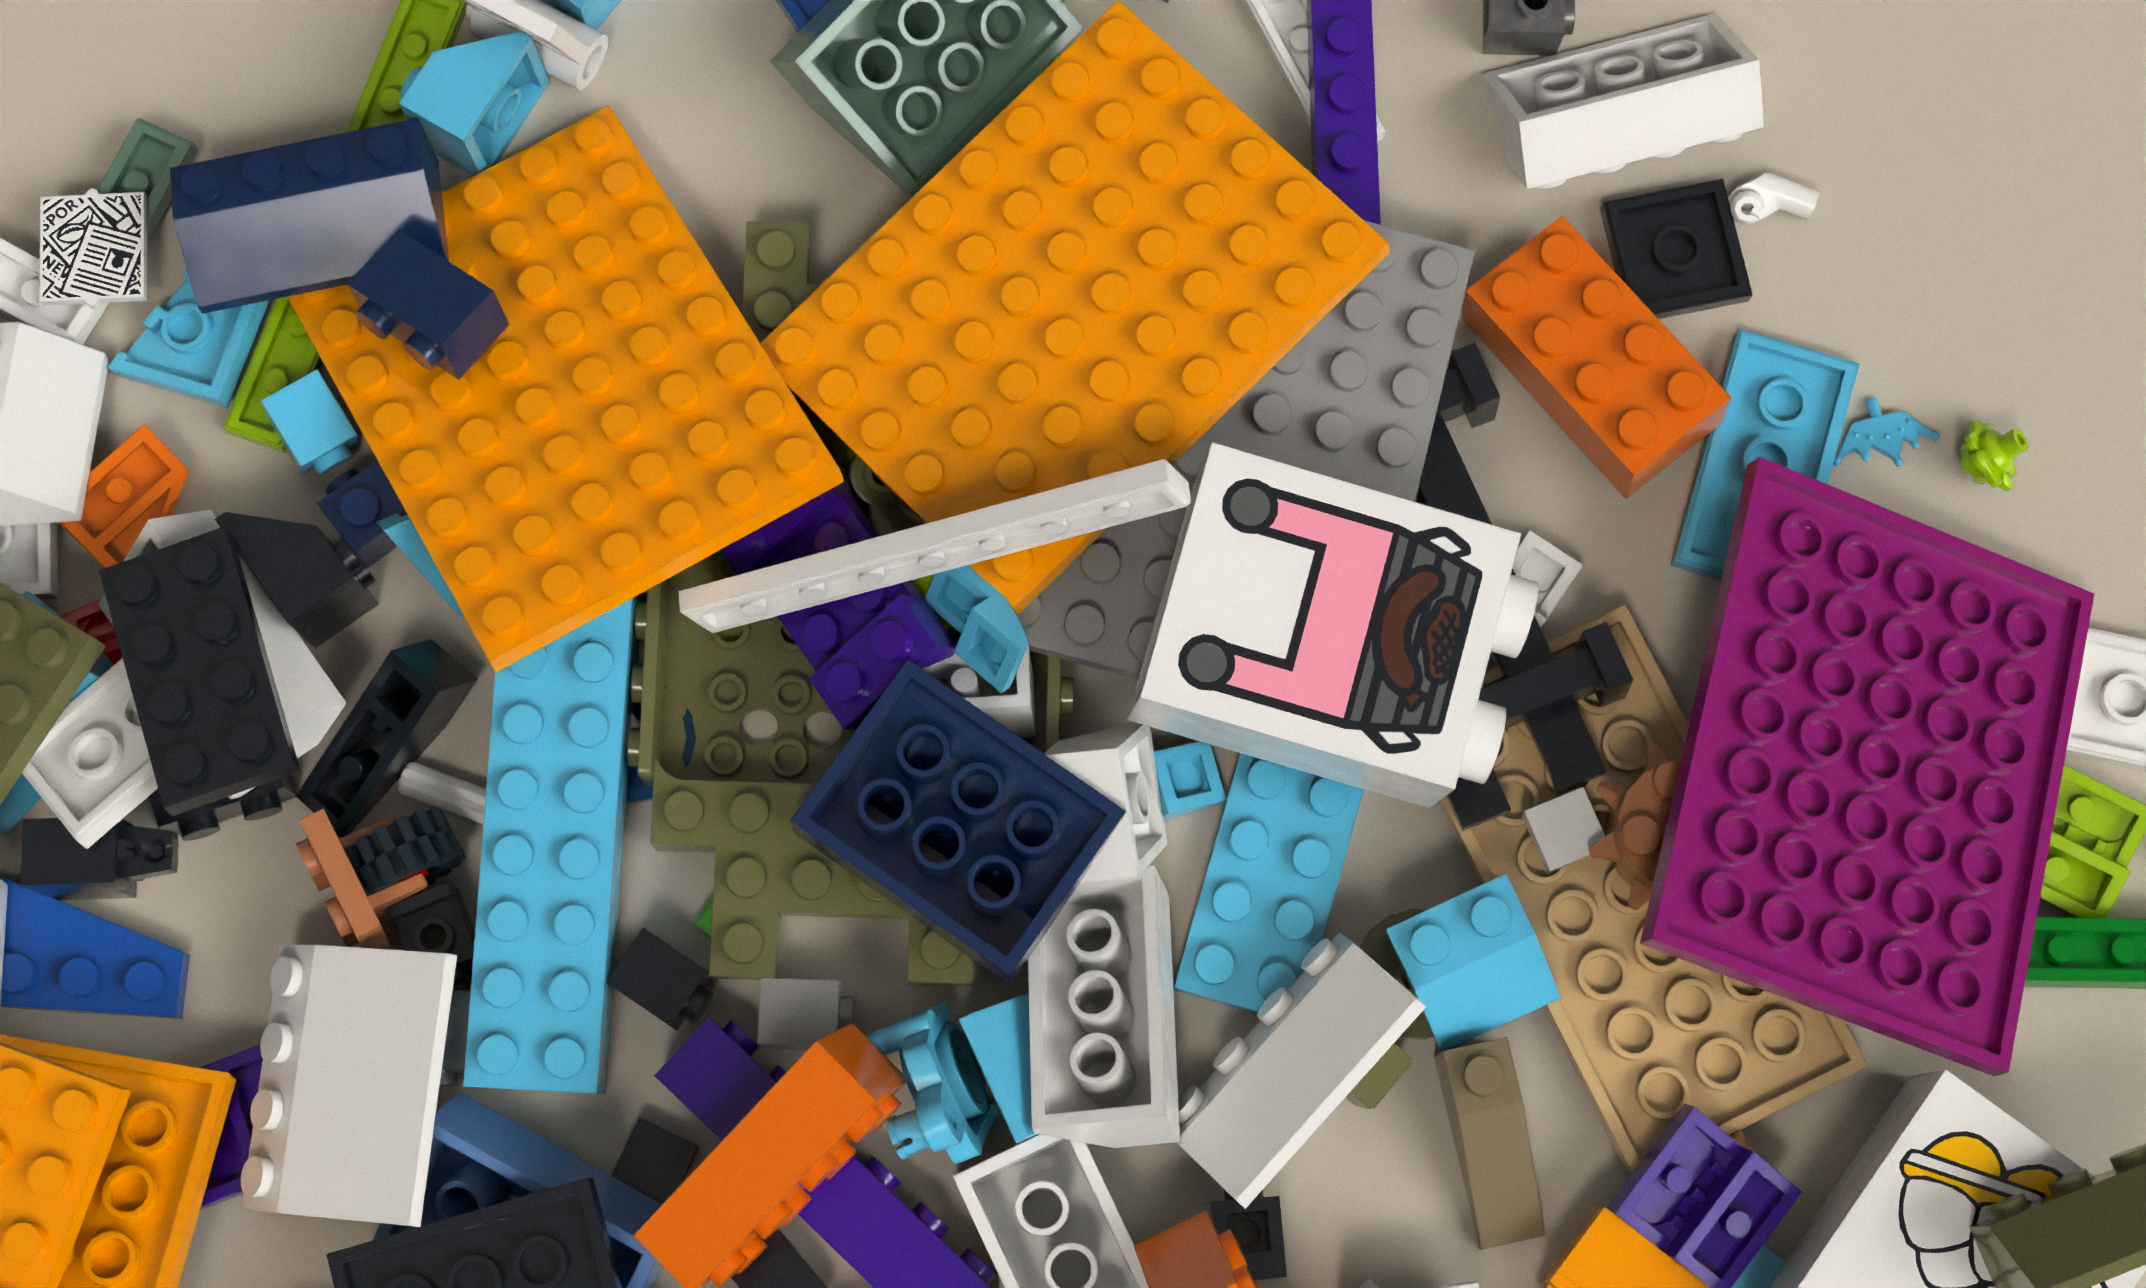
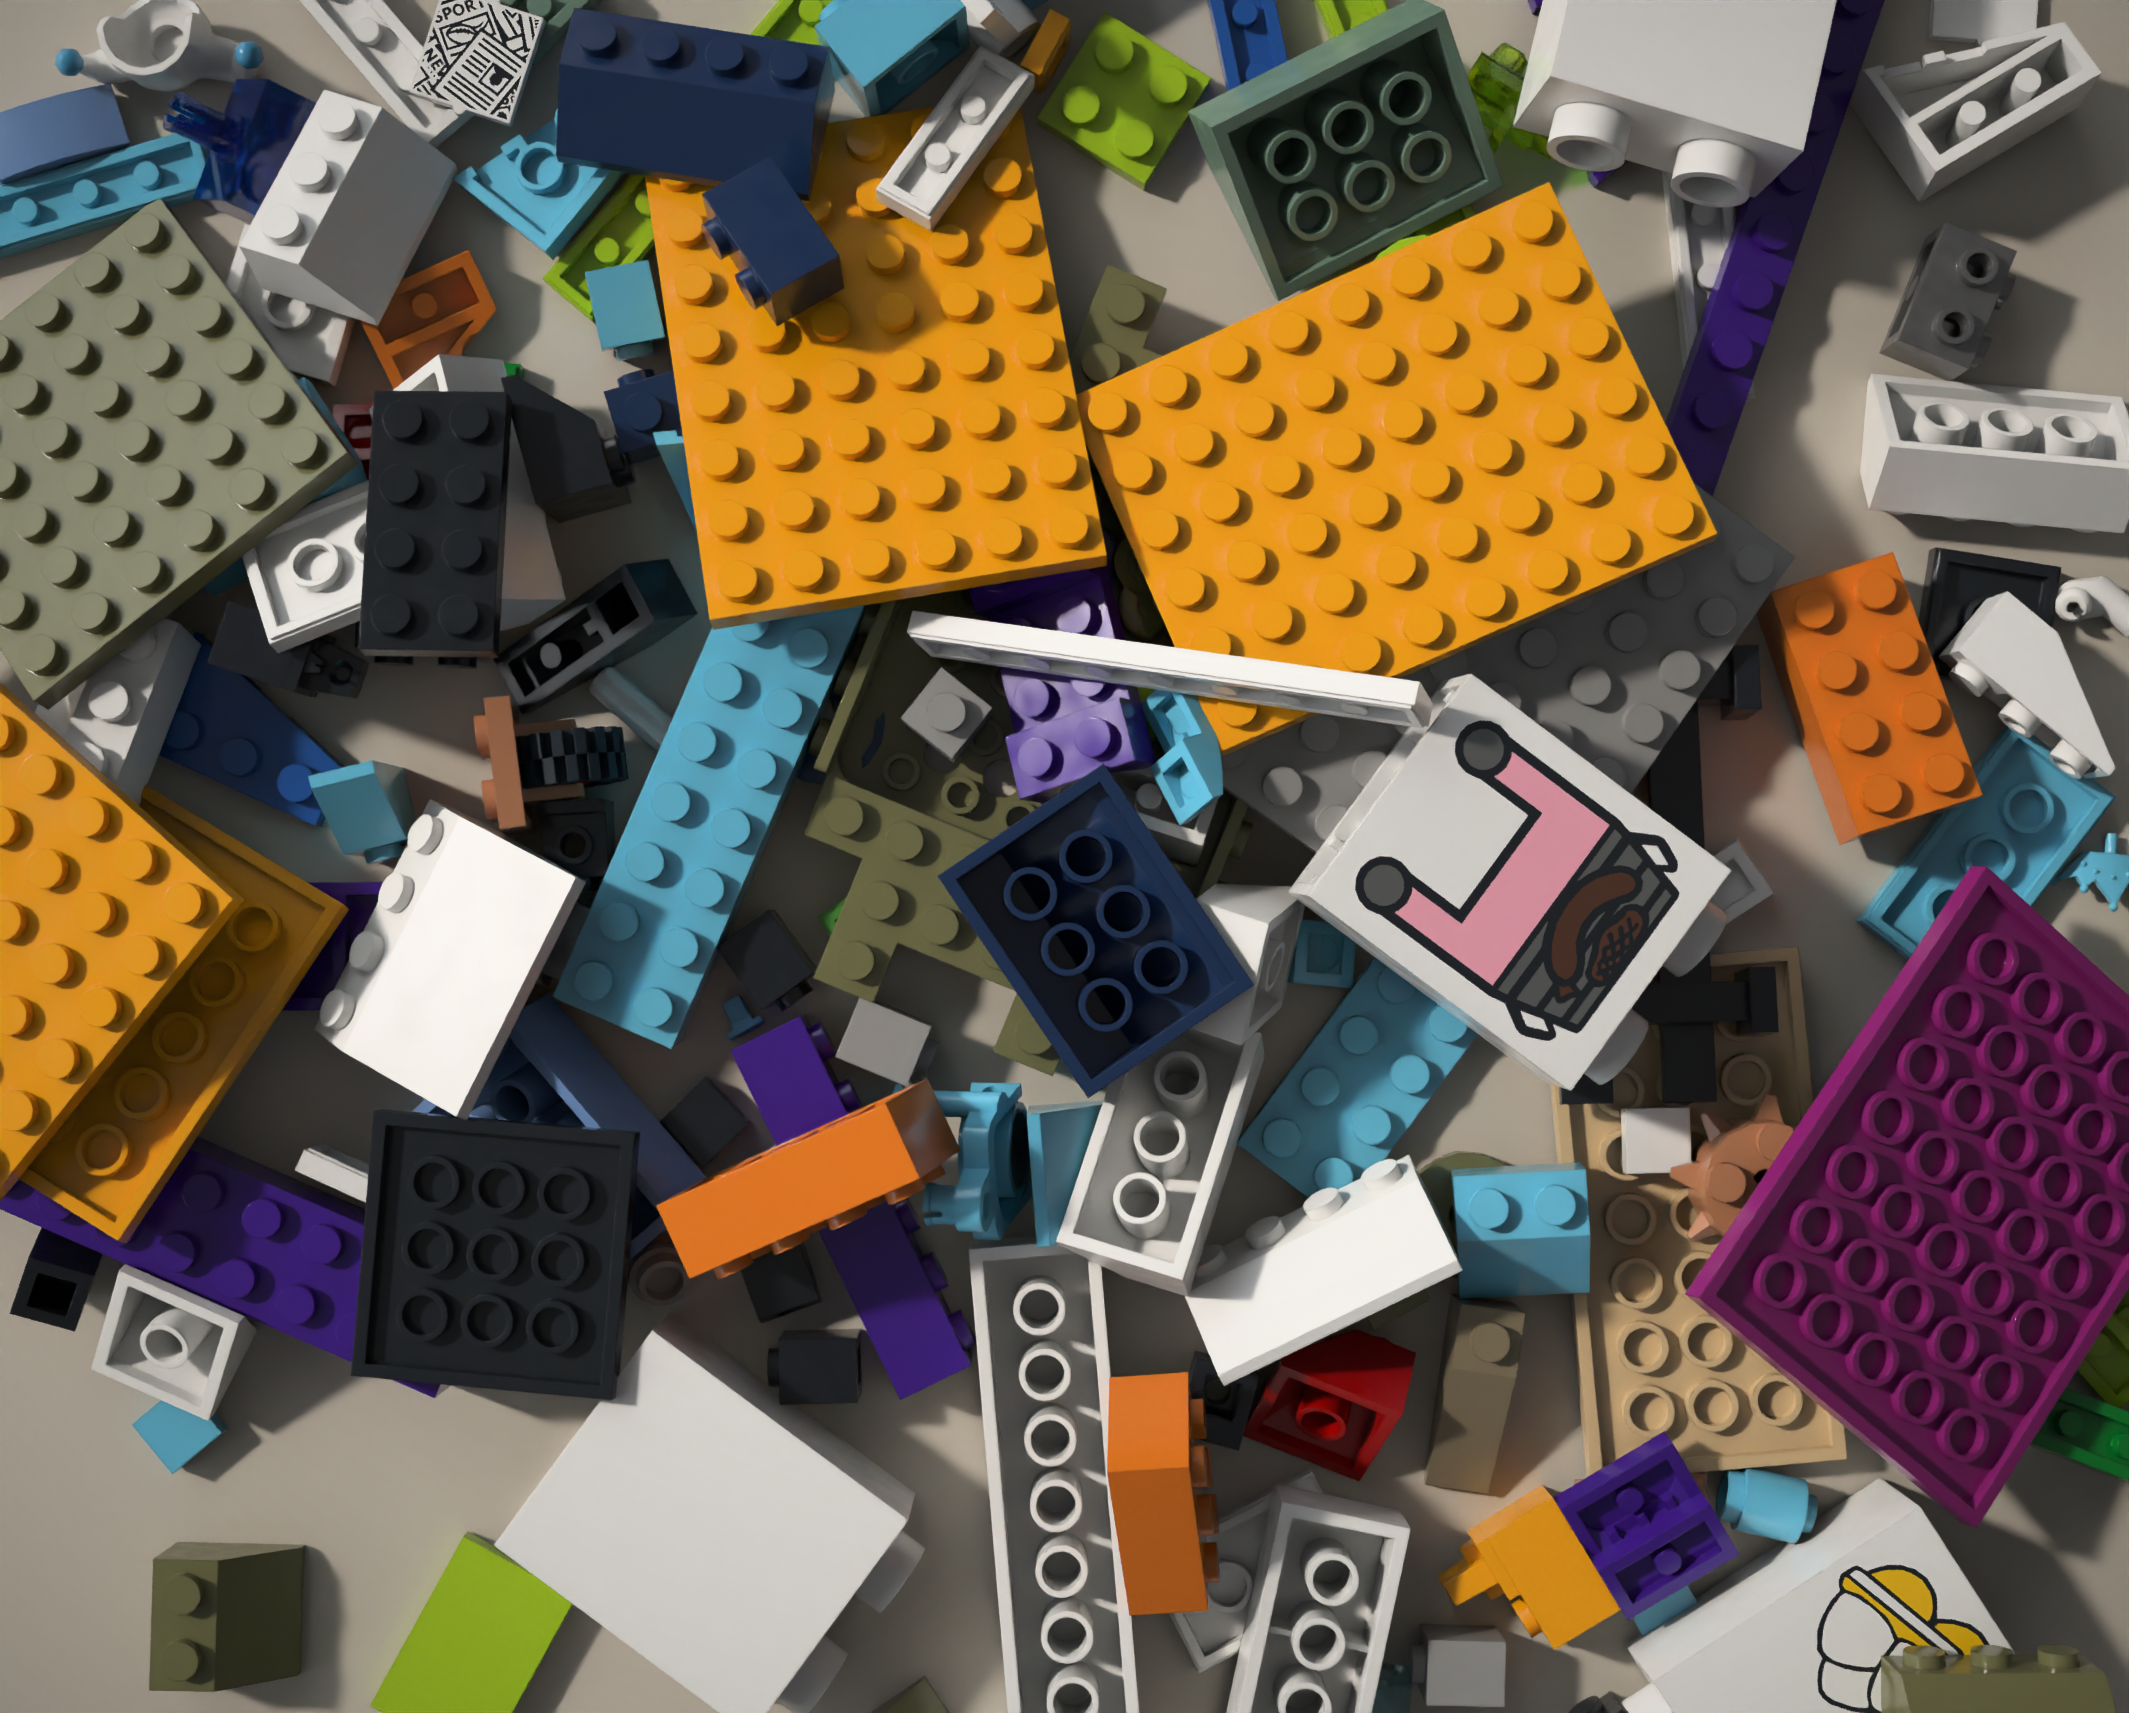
camera: 20 degrees right, 10 degrees up
none -> medium azure slope [308,760,416,865]
none -> medium azure piece [722,995,766,1041]
none -> white tile [875,45,1035,231]
none -> light grey brick [901,667,994,763]
none -> light orange tile [1020,9,1071,94]
none -> lime plate [1037,11,1211,191]
none -> red slope [1243,1329,1416,1482]
none -> medium azure brick [1715,1468,1817,1544]
none -> white slope [1938,591,2115,779]

